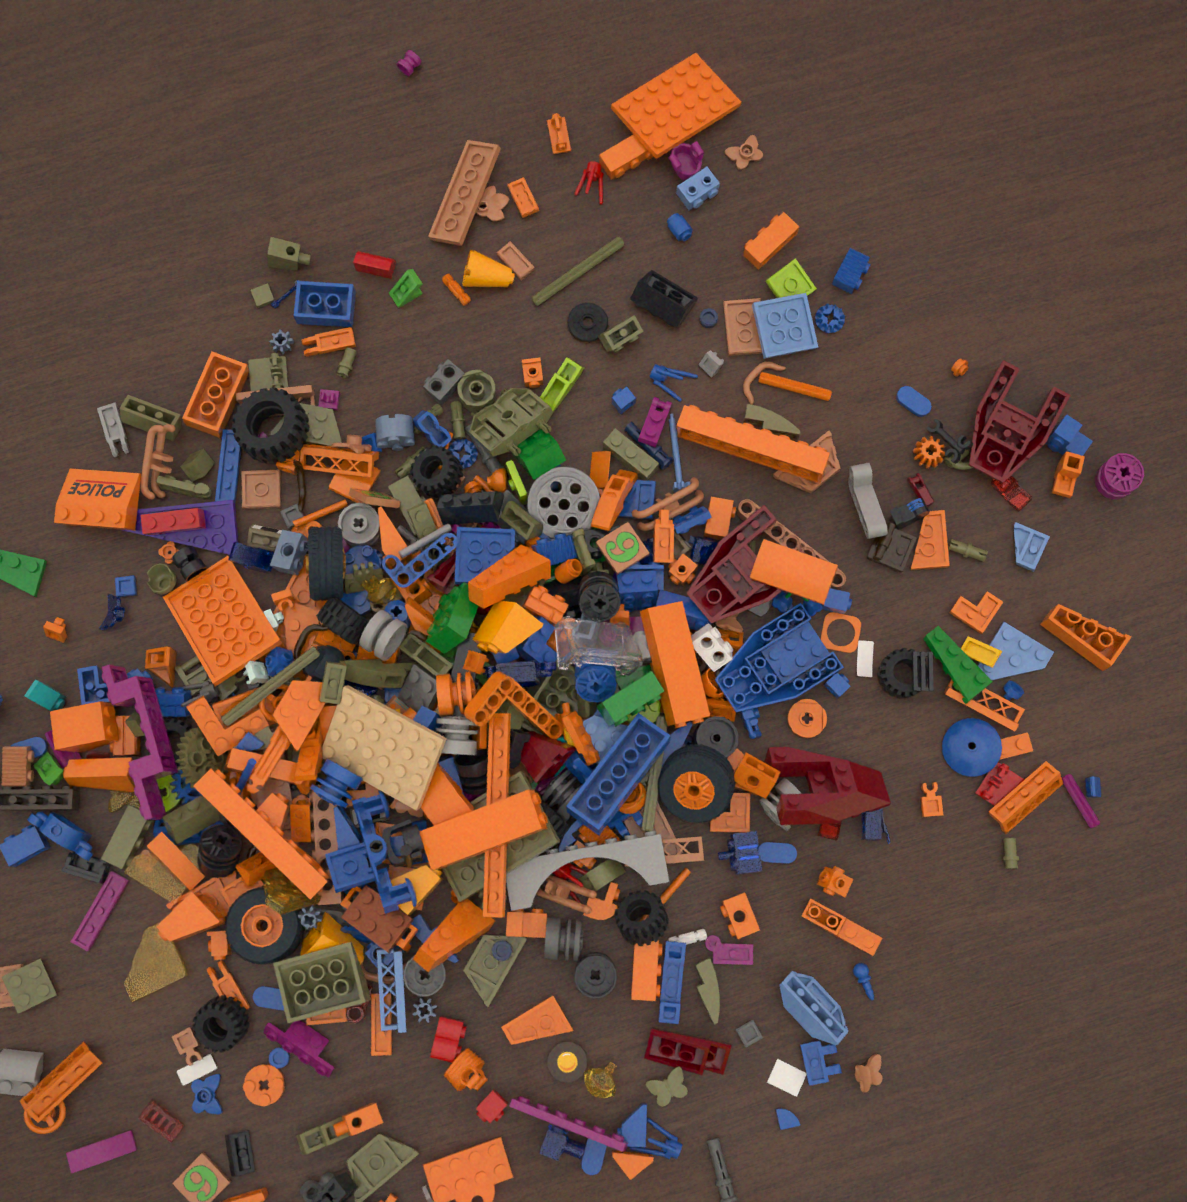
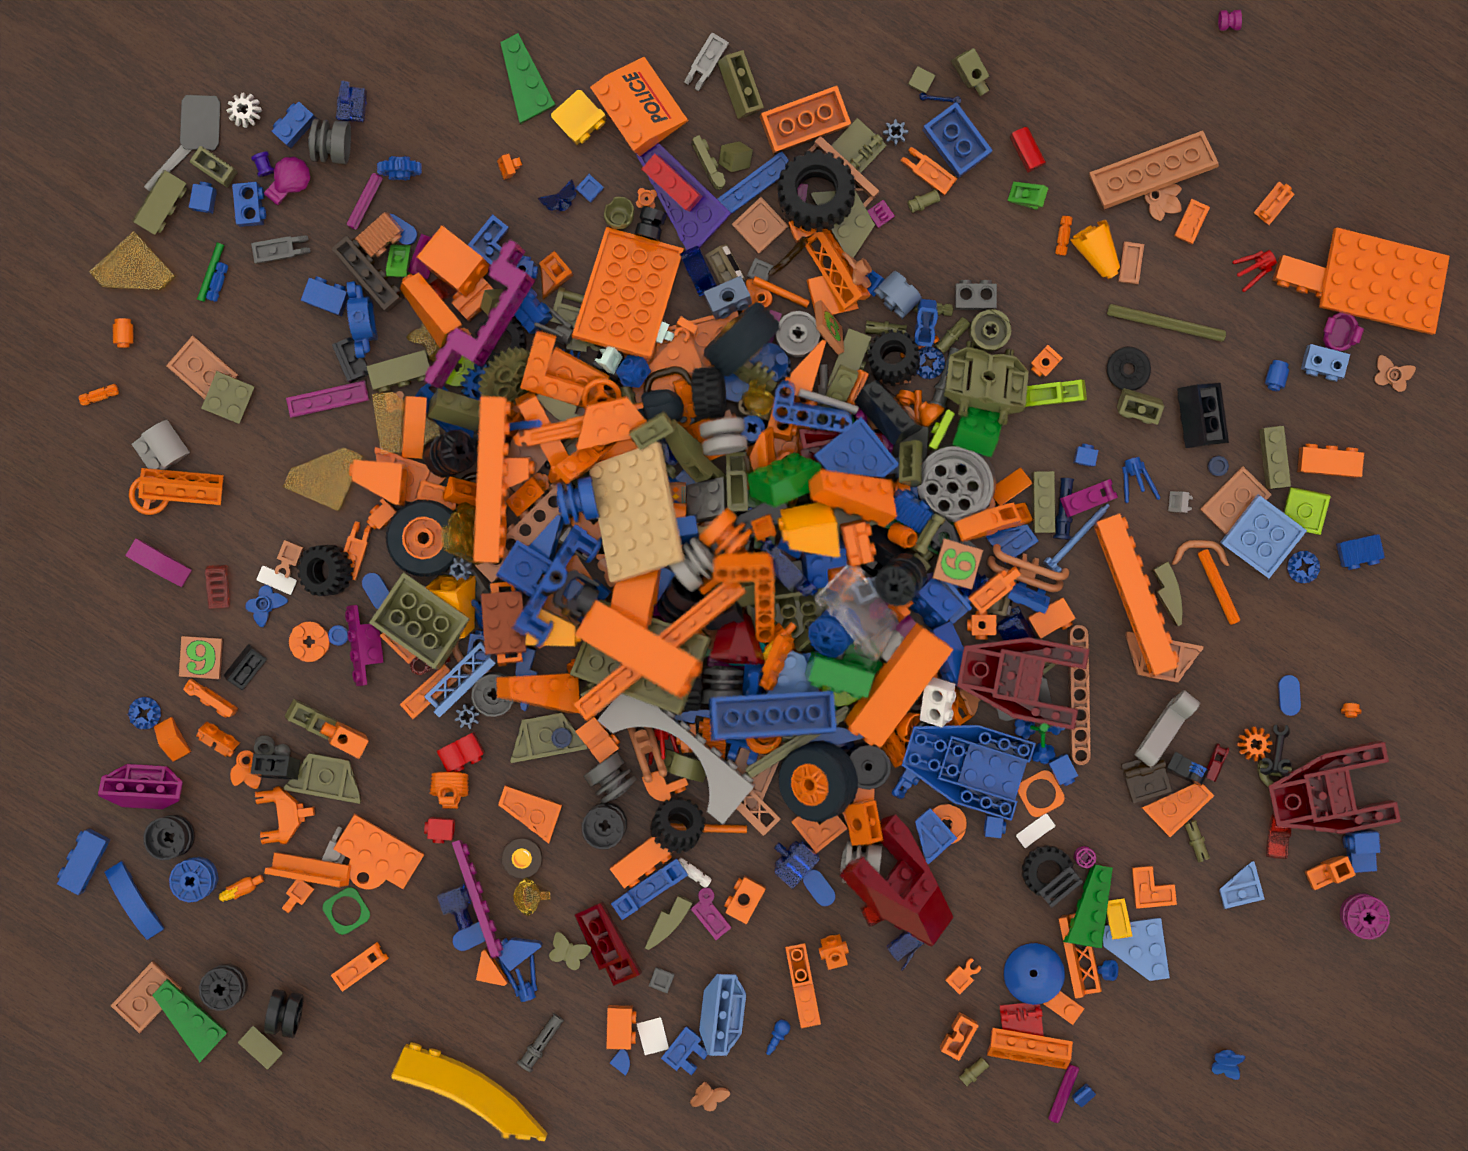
camera: 50 degrees right, 10 degrees up
teal slope [24,679,67,711] -> none
nougat piece [140,424,175,500] -> none
olive axle [221,646,320,726] -> none
blue tile [236,731,264,751] -> none
orange slope [750,539,838,605] -> none
orange wedge [1040,604,1132,671] -> none
none -> yellow bracket [551,90,607,145]
none -> orange brick [607,1005,636,1049]
none -> blue wing [915,808,957,864]
none -> orange brick [940,1012,979,1061]
none -> magenta wheel [1074,846,1096,868]
none -> blue animal [1212,1050,1245,1080]
none -> olive brick [1259,426,1291,489]

